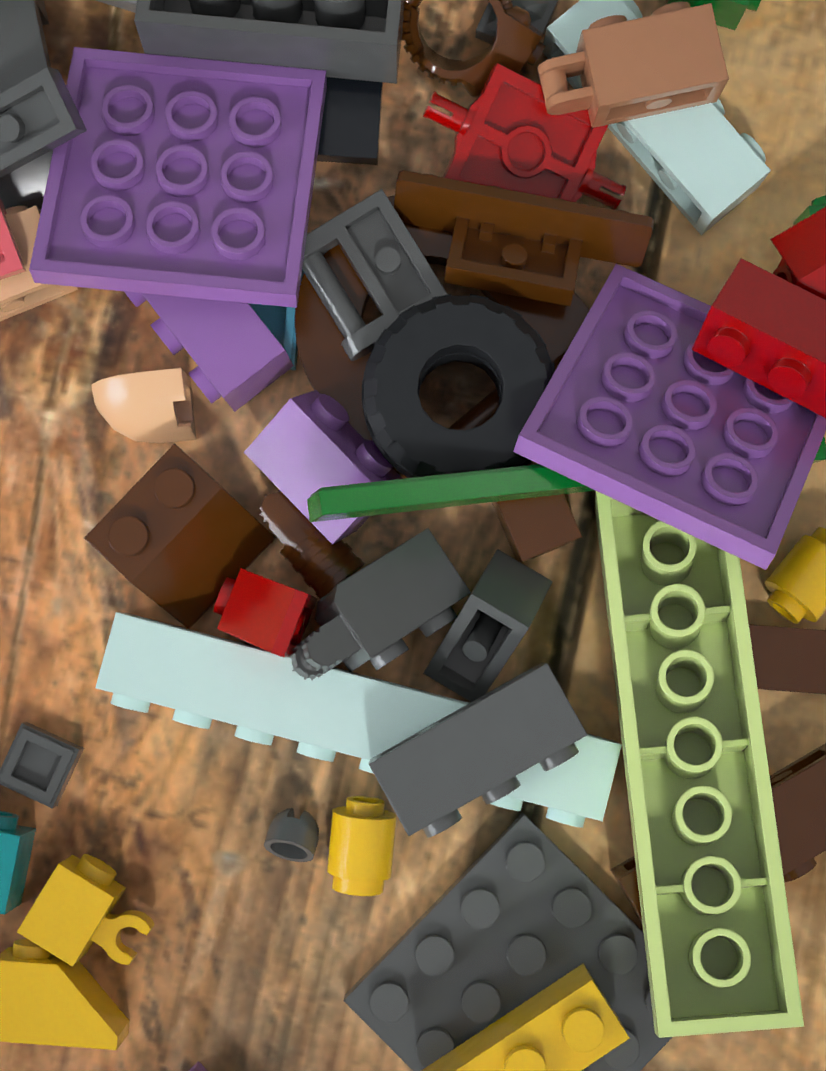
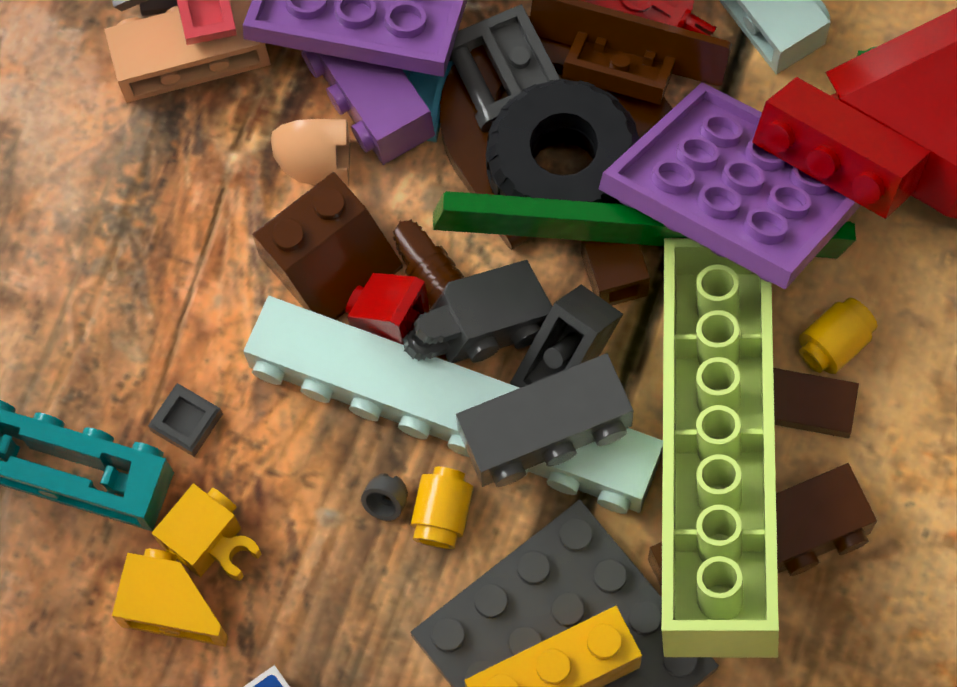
camera: 10 degrees right, 15 degrees down
medium lavender brick [244,390,403,545] -> none

